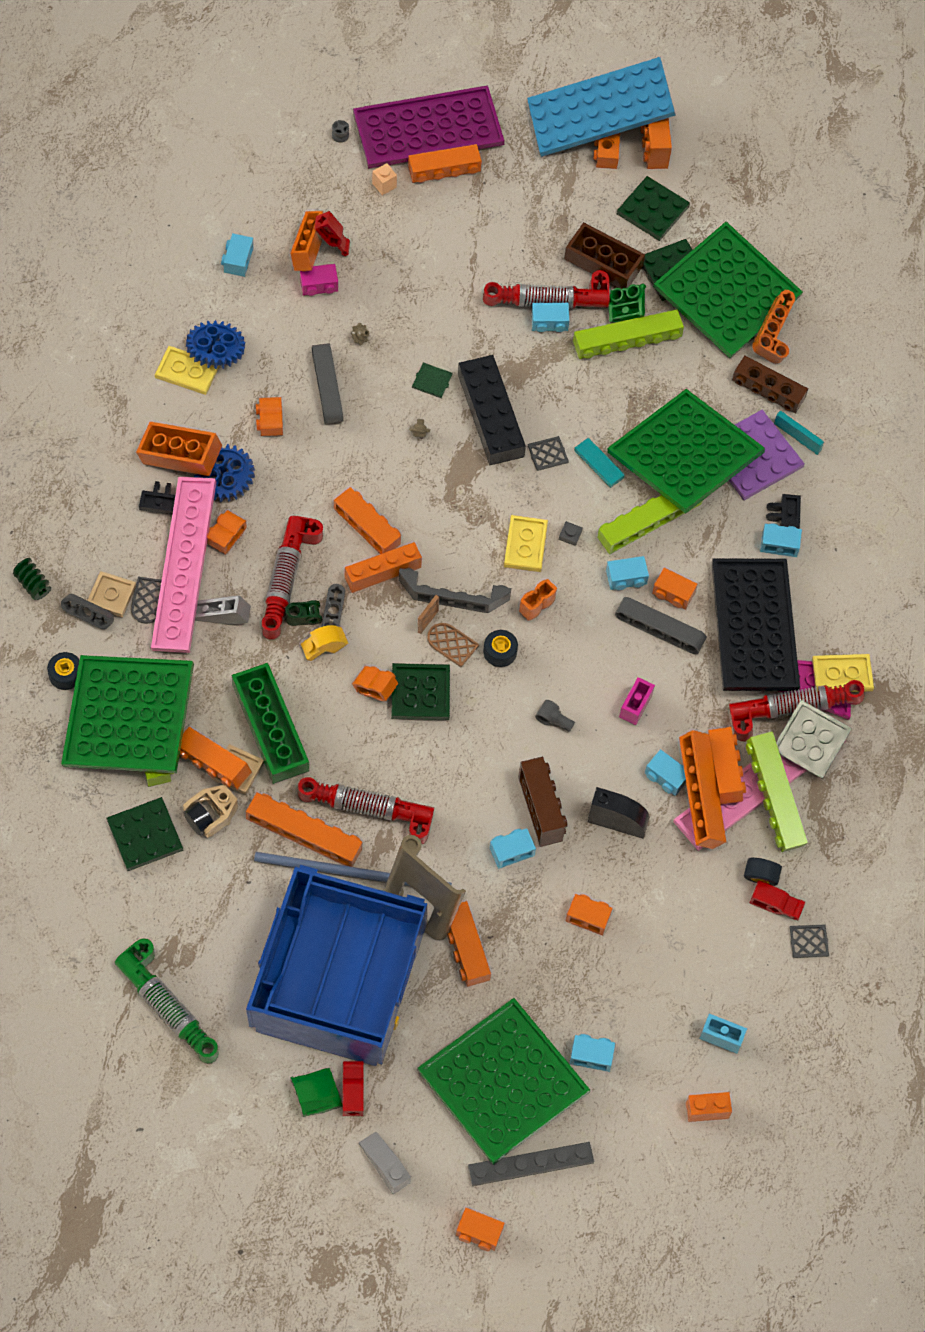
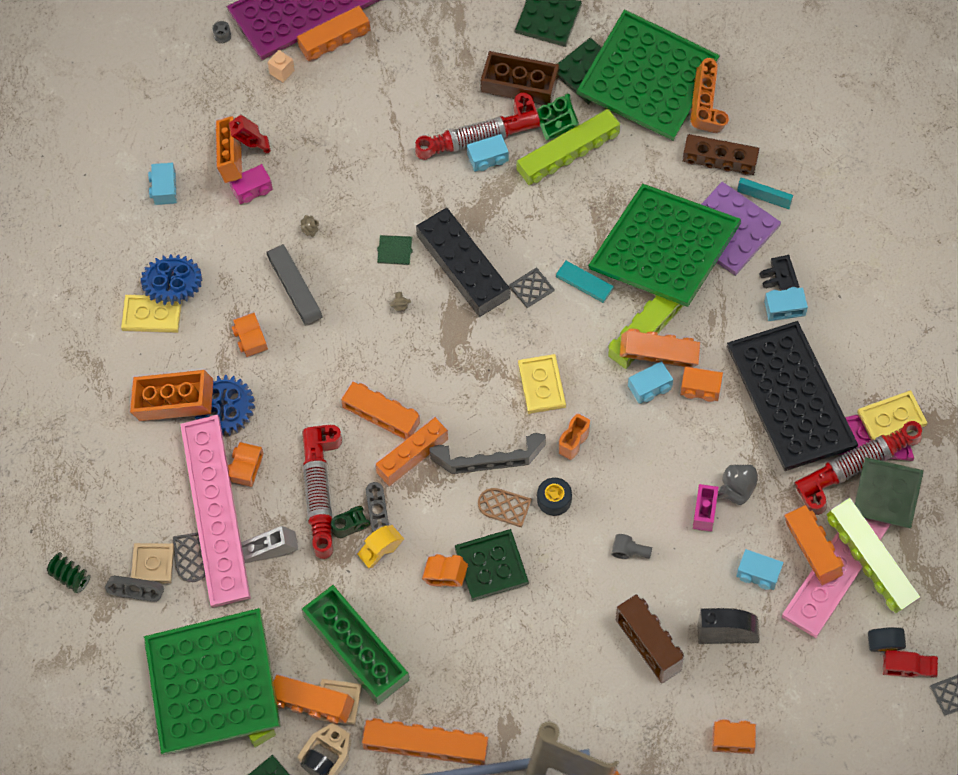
camera: 10 degrees left, 0 degrees up
black wheel [47,652,80,690] -> none
black hinge [139,481,175,515] -> none
red piece [298,777,435,845] -> none
medium nougat window [418,595,439,634] -> none
medium azure brick [489,828,536,869] -> none
dark grey plate [558,521,583,546] -> none
dark grey beam [615,597,707,654] -> none
orange brick [679,730,727,849] -> none
none -> orange brick [620,329,700,368]
none -> dark grey piece [718,465,758,505]

